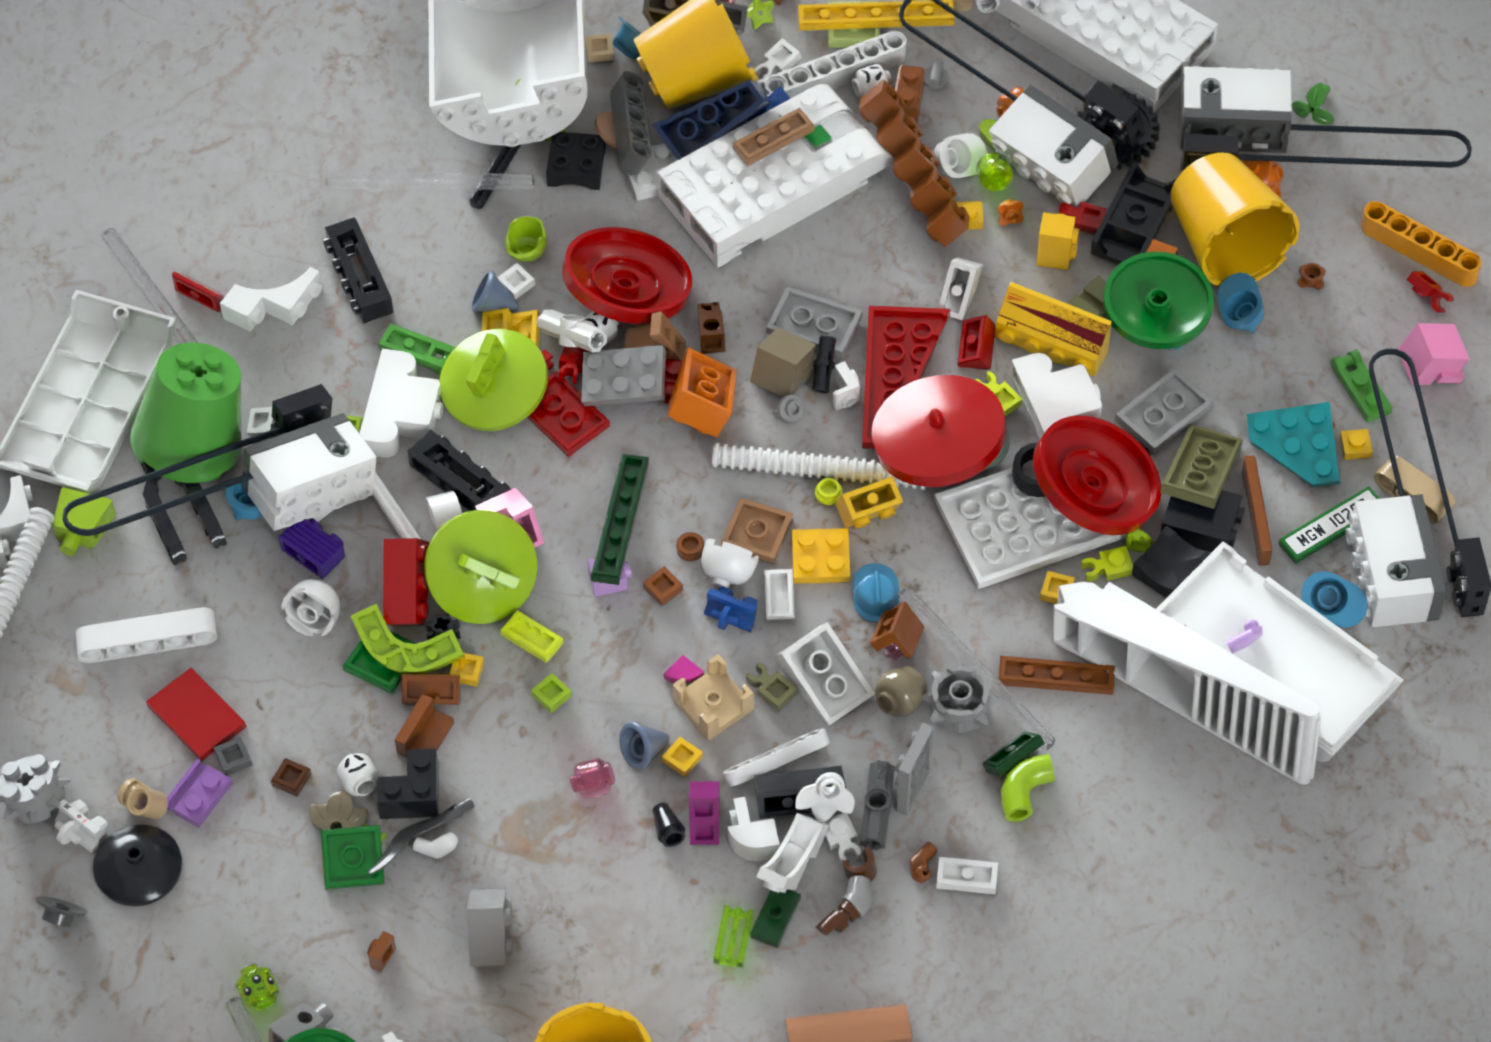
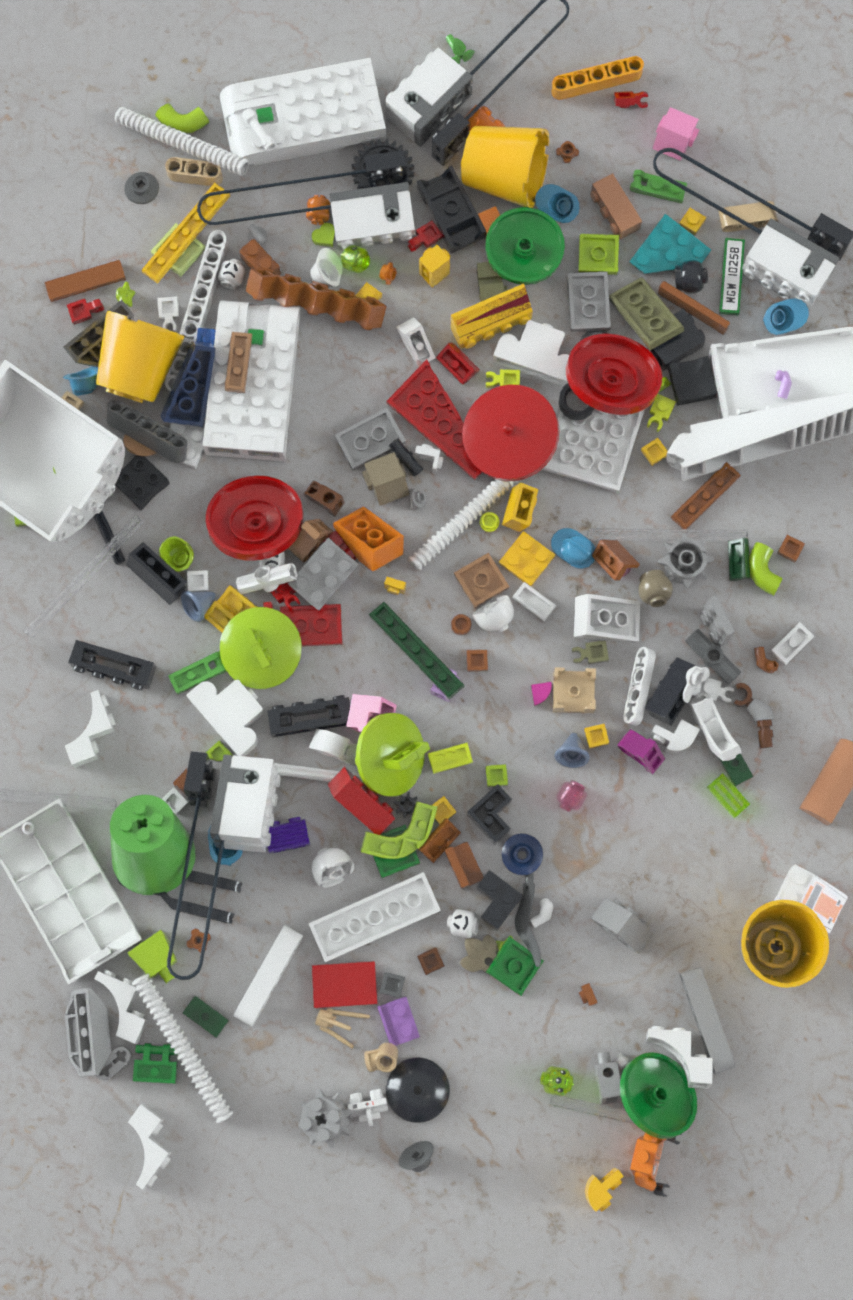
camera: 50 degrees left, 20 degrees up
red slope [172,272,225,312] -> none
black cone [652,803,685,847] -> none
blue hips [704,586,758,632] -> none
none -> black brick [126,542,188,605]
none -> dark green plate [182,996,229,1038]
none -> dark orange plate [187,928,211,953]
none -> white plate [308,872,441,963]
none -> tan plant [315,1008,370,1048]
none -> yellow plate [384,576,406,595]
none -> black brick [467,784,512,845]
none -> dark blue dish [501,833,543,875]
none -> lime plate [578,234,619,275]
none -> nougat brick [590,173,642,240]
none -> black piece [675,260,708,294]
none -> dark orange plate [777,535,805,563]

